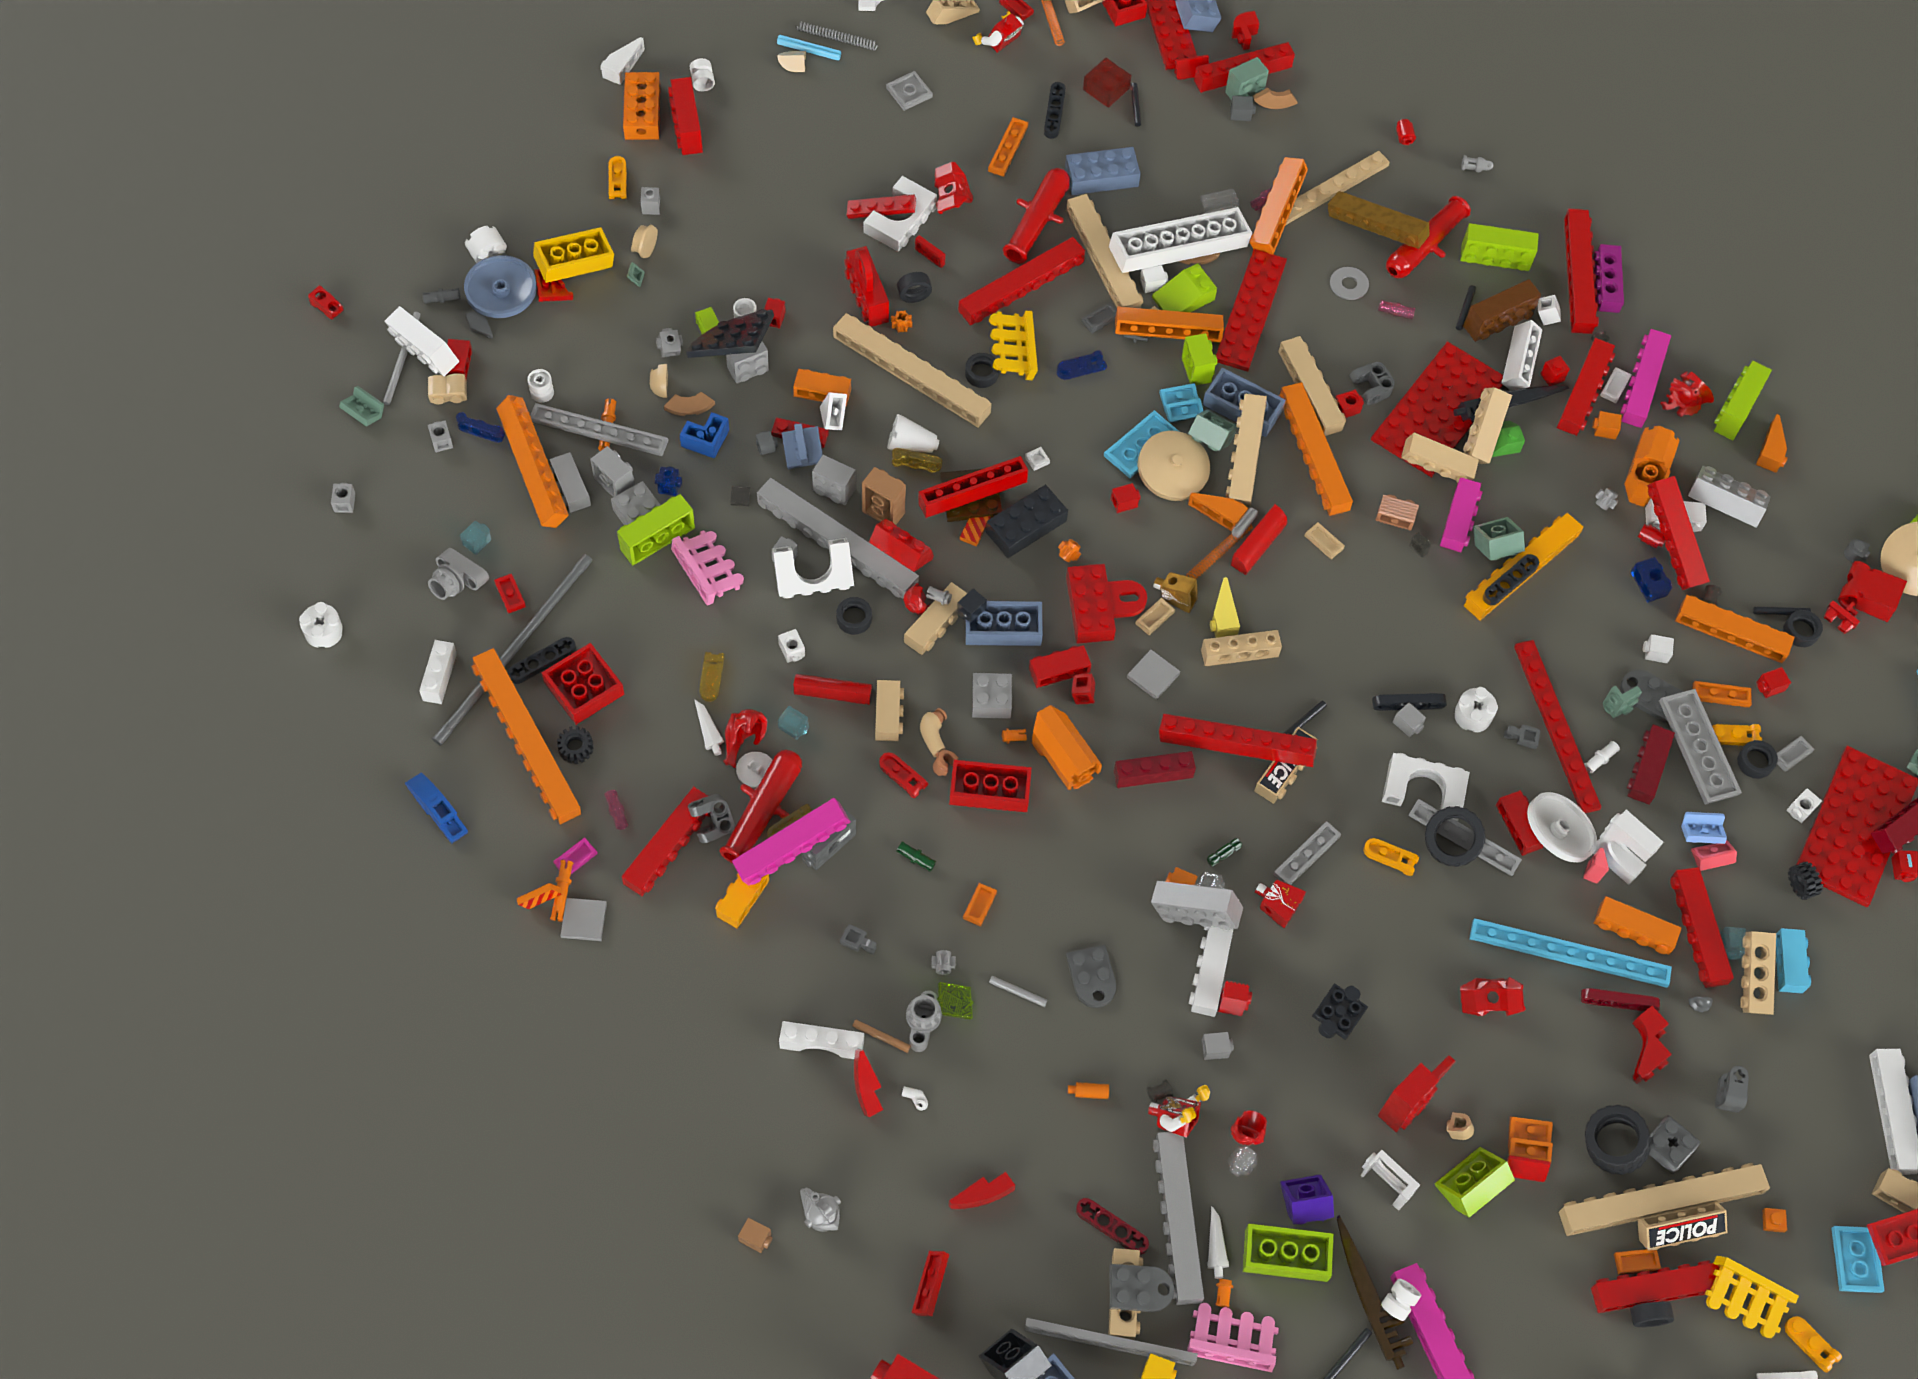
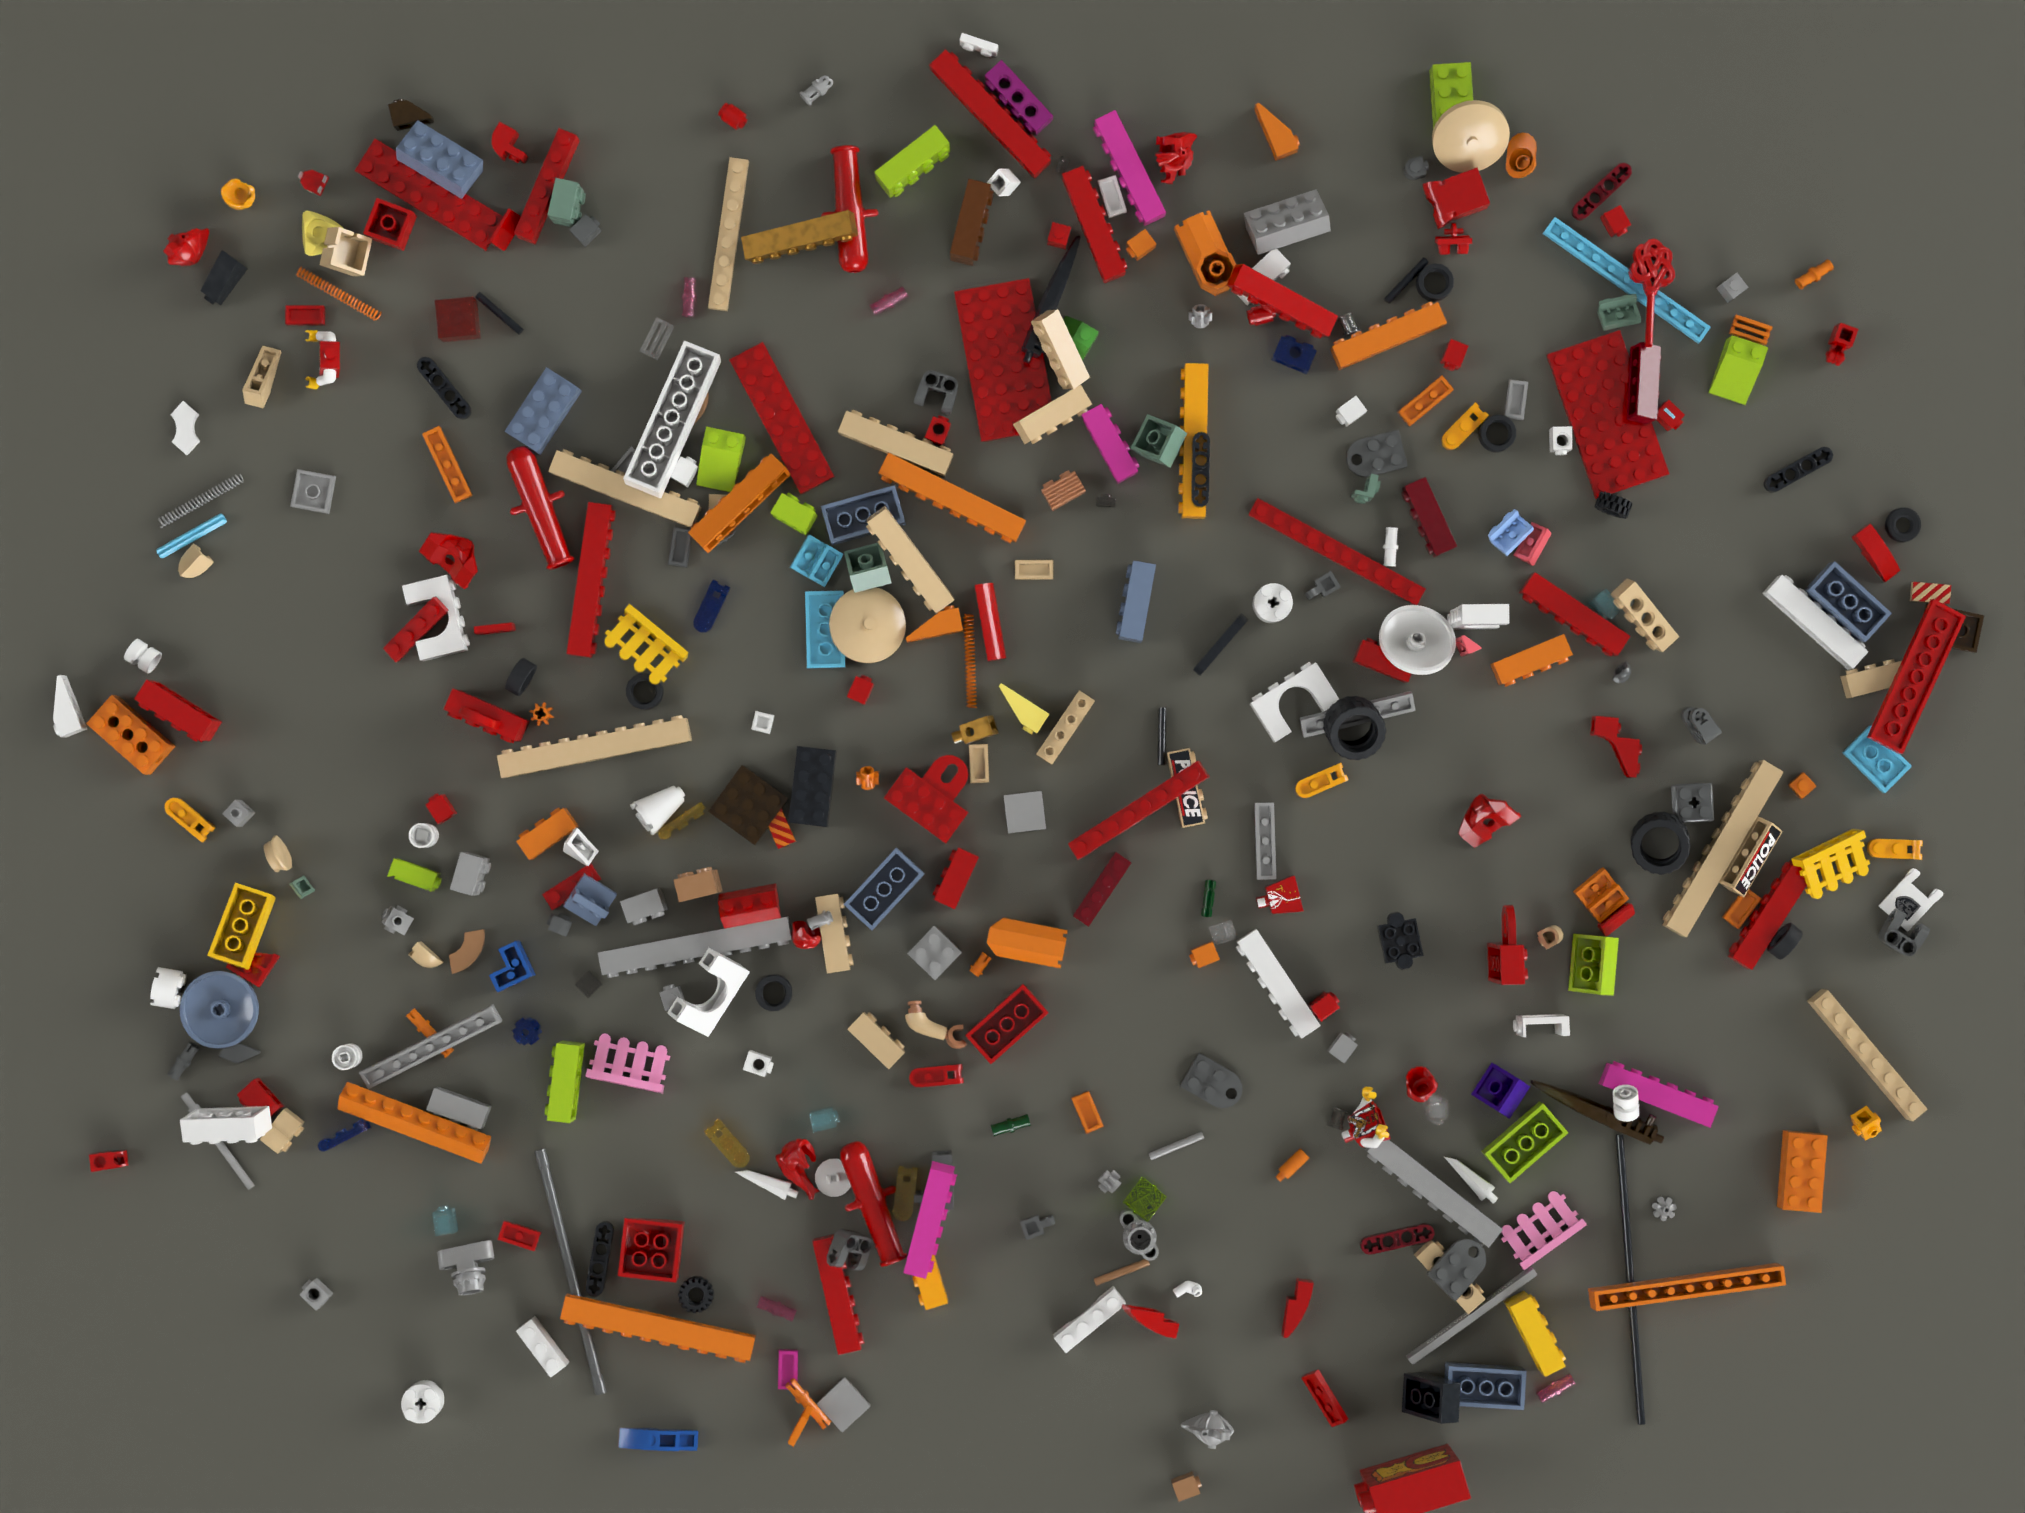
camera: 45 degrees left, 25 degrees up
sand green bracket [339,386,384,426] -> none
light grey brick [428,420,453,453] -> none
light grey brick [590,446,634,497] -> none
light grey brick [611,481,660,525] -> none
black plate [686,309,774,358] -> none
red brick [793,674,873,705] -> none
red brick [918,456,1028,518] -> none
black brick [957,588,987,623] -> none
red brick [1071,673,1096,705] -> none
light grey brick [1151,881,1243,930] -> none
orange pin [1216,1279,1233,1308] -> none
light grey axle [1232,508,1258,538] -> none
orange brick [1250,157,1308,254] -> none
medium nougat tile [1253,88,1298,109] -> none
light grey gear [1330,267,1369,300] -> none
light grey brick [1393,703,1426,738] -> none
black bar [1456,285,1476,330] -> none
medium azure plate [1469,918,1672,988] -> none
white brick [1502,320,1542,391] -> none
dark red beam [1581,988,1660,1012] -> none
light grey plate [1659,689,1742,805] -> none
lime brick [1714,360,1772,440] -> none
medium azure brick [1776,928,1811,994] -> none
none -> white plate [960,33,998,57]
none -> sand blue brick [1115,560,1156,643]

